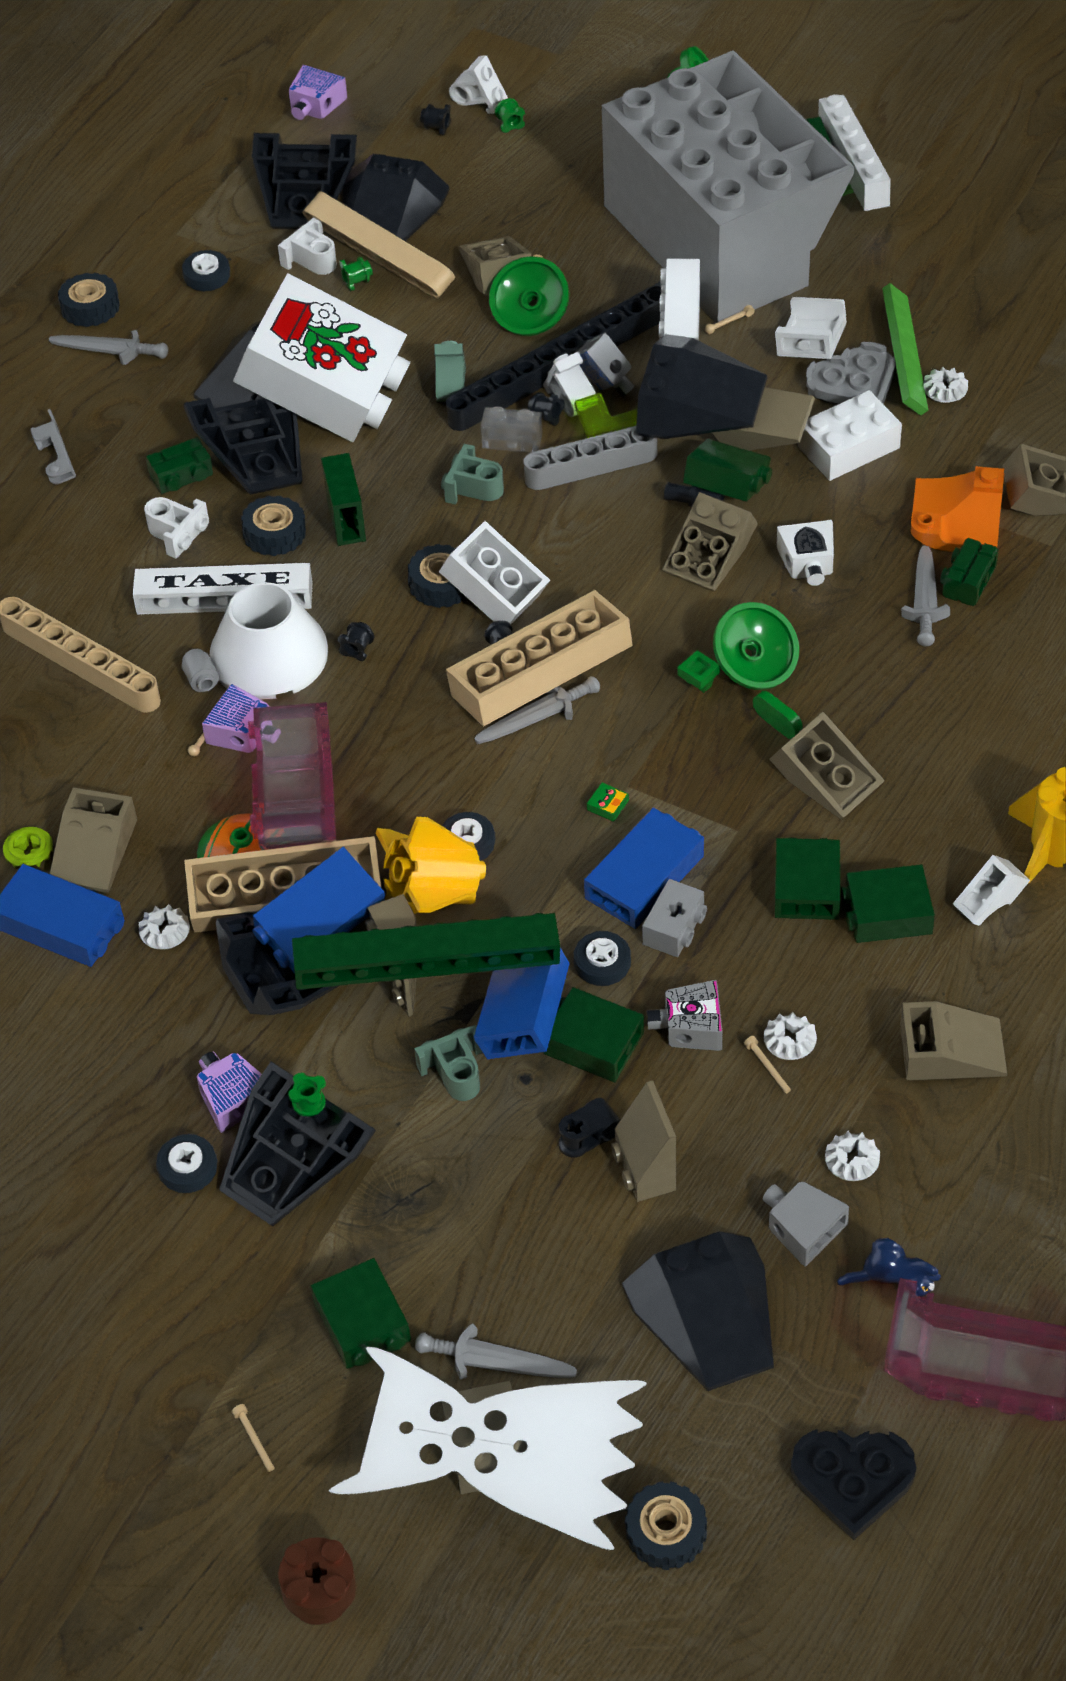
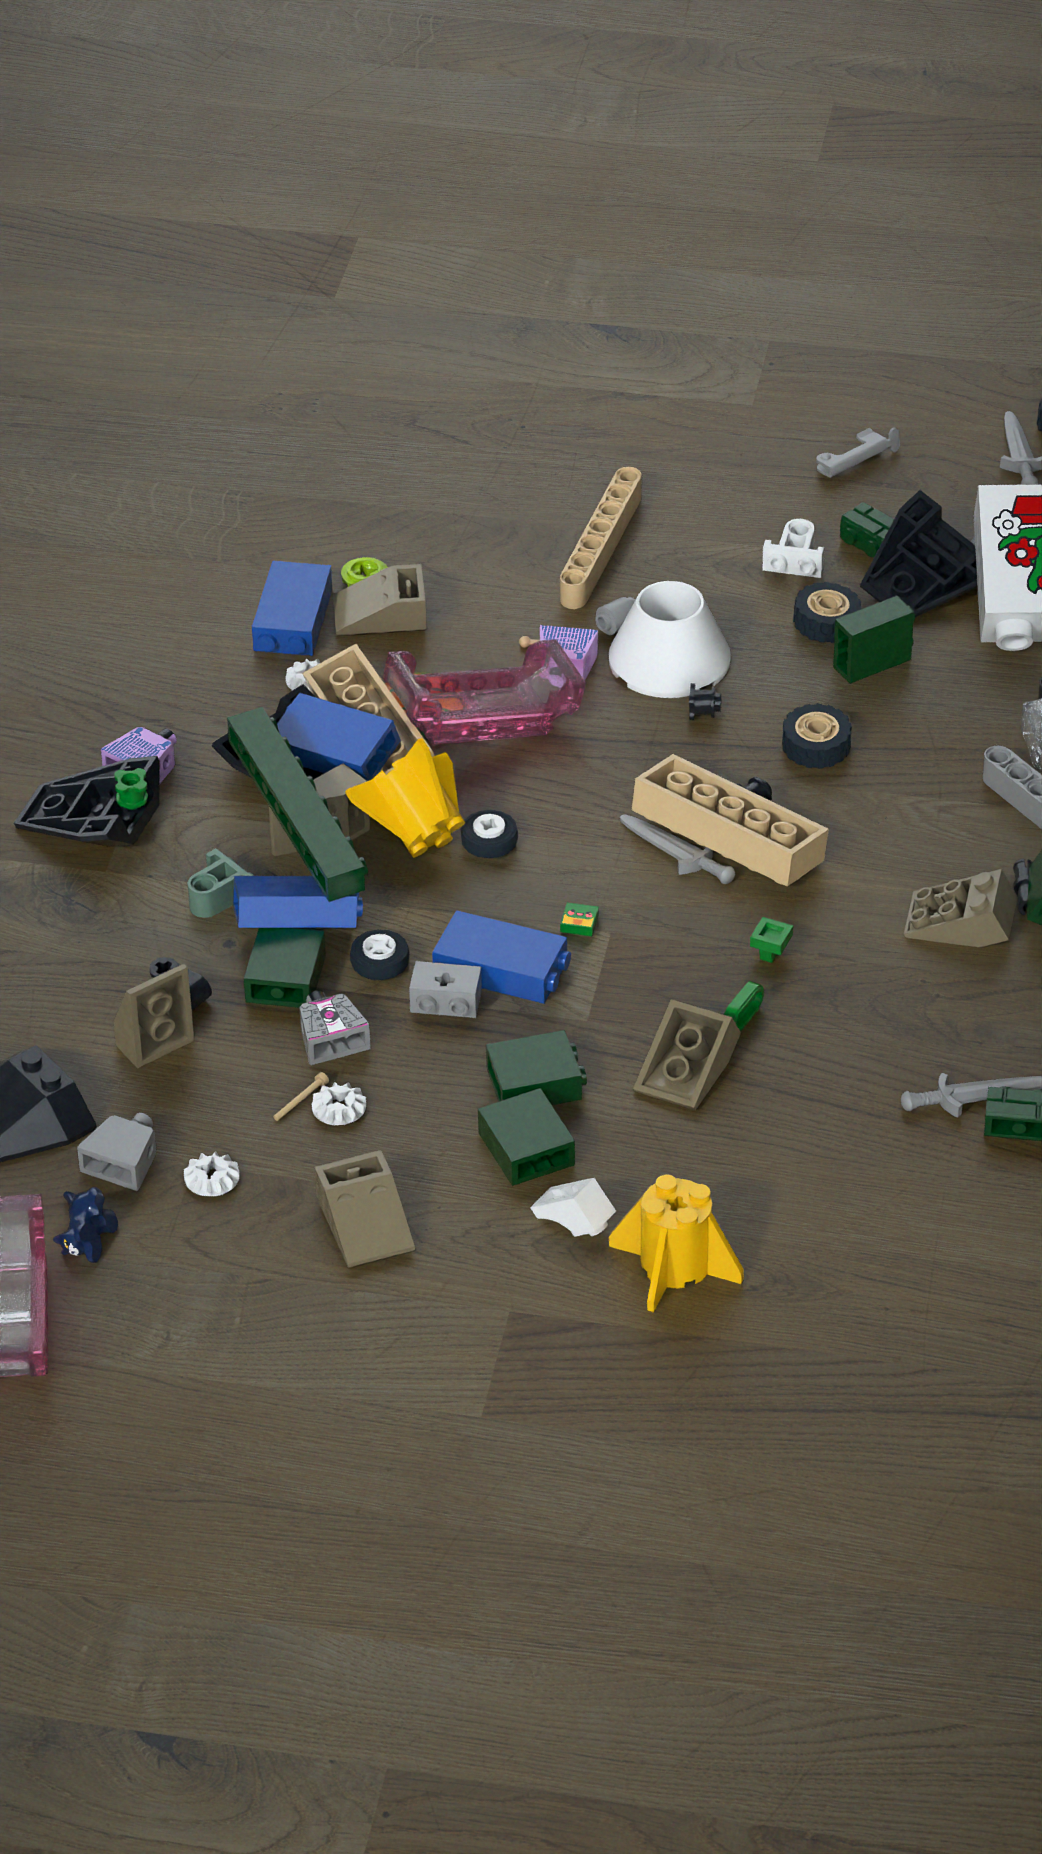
camera: 70 degrees right, 10 degrees down
white brick [133,563,313,615] -> none
black wheel [156,1134,218,1193] -> none
white brick [439,521,550,624] -> none
sand green pin [441,444,504,505] -> none
green dish [713,602,799,690] -> none
white torso [777,520,834,586] -> none

